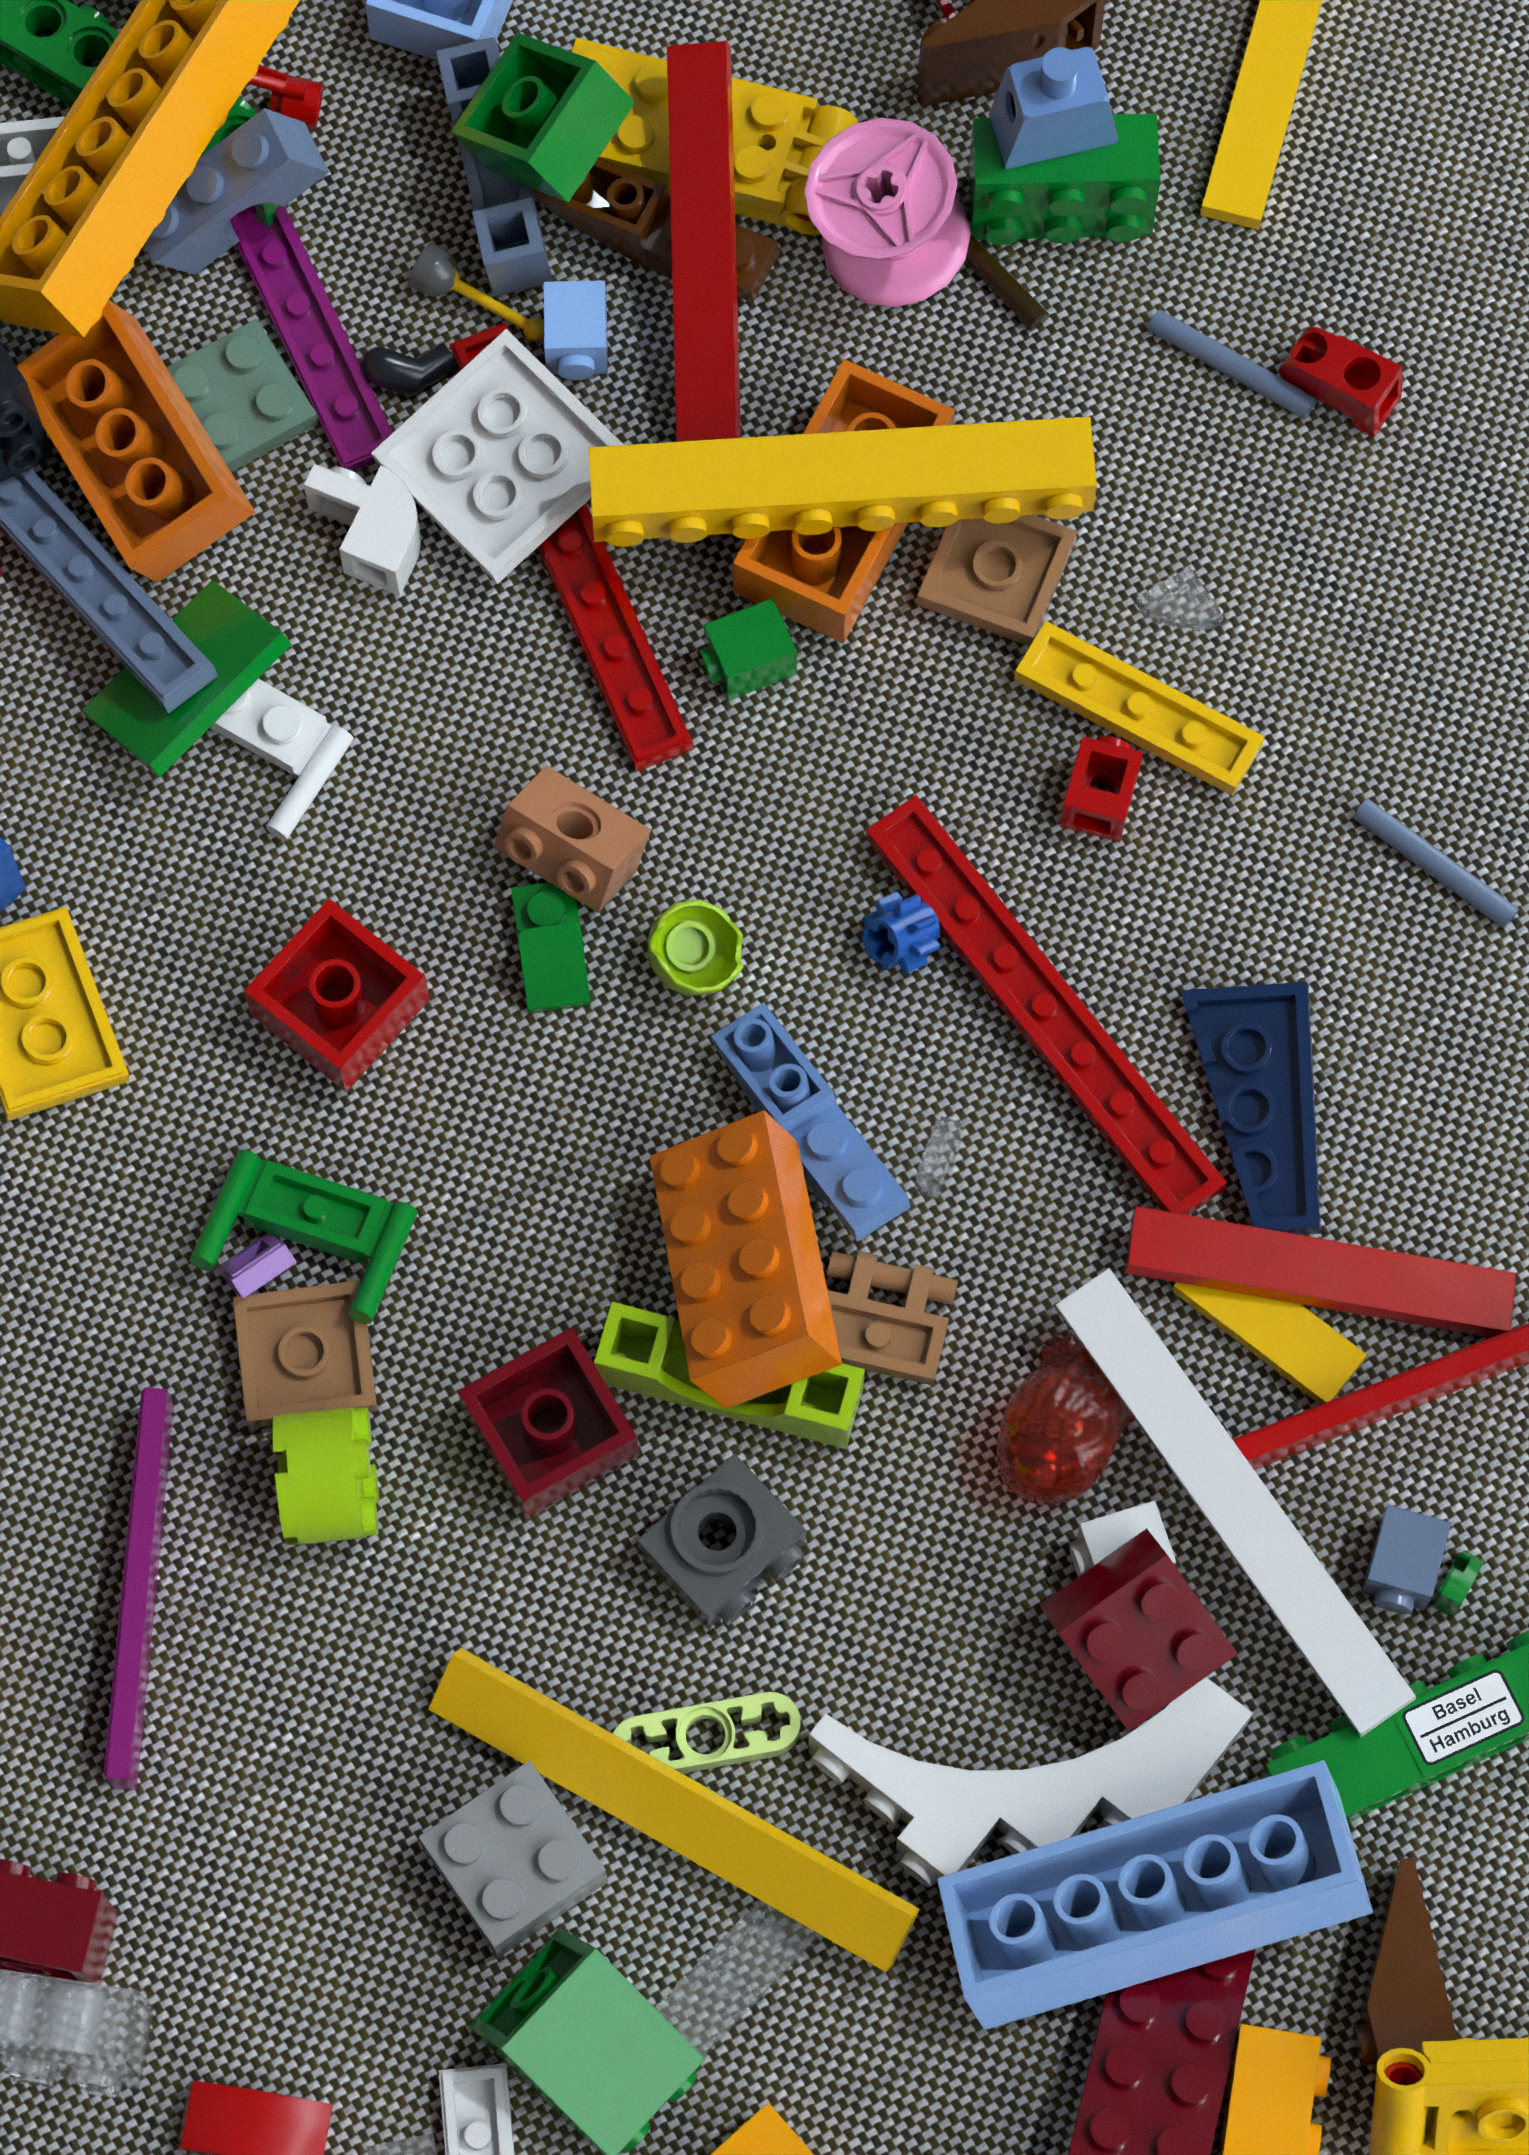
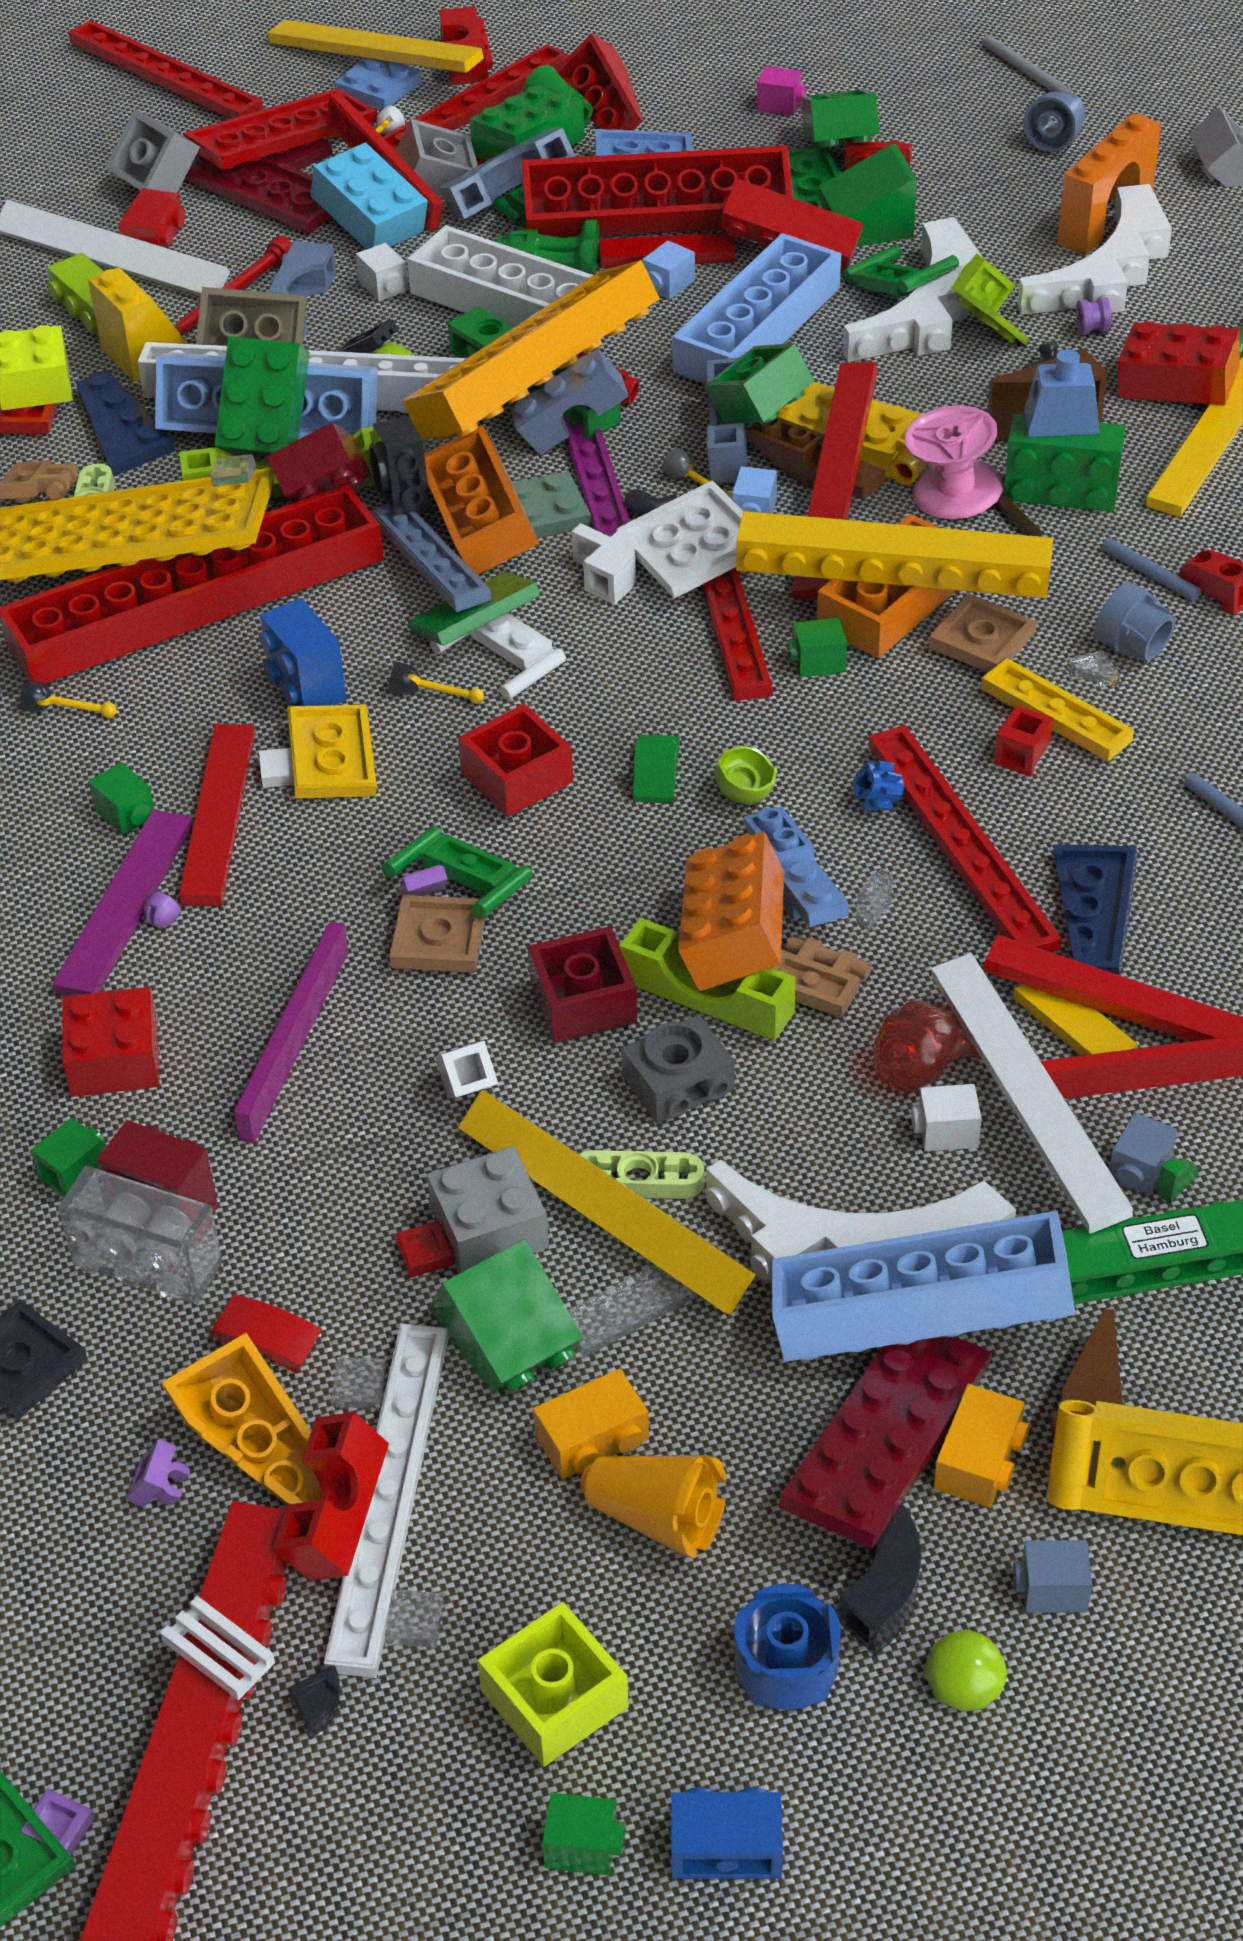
camera: 15 degrees right, 25 degrees down
lime brick [273,1407,379,1545] -> none
nougat brick [493,765,651,913] -> none
dark red brick [1039,1528,1238,1732] -> none
none -> hinge [389,662,484,704]
none -> red tile [395,1220,454,1278]
none -> white brick [435,1041,498,1098]
none -> sand blue piece [1094,581,1176,663]

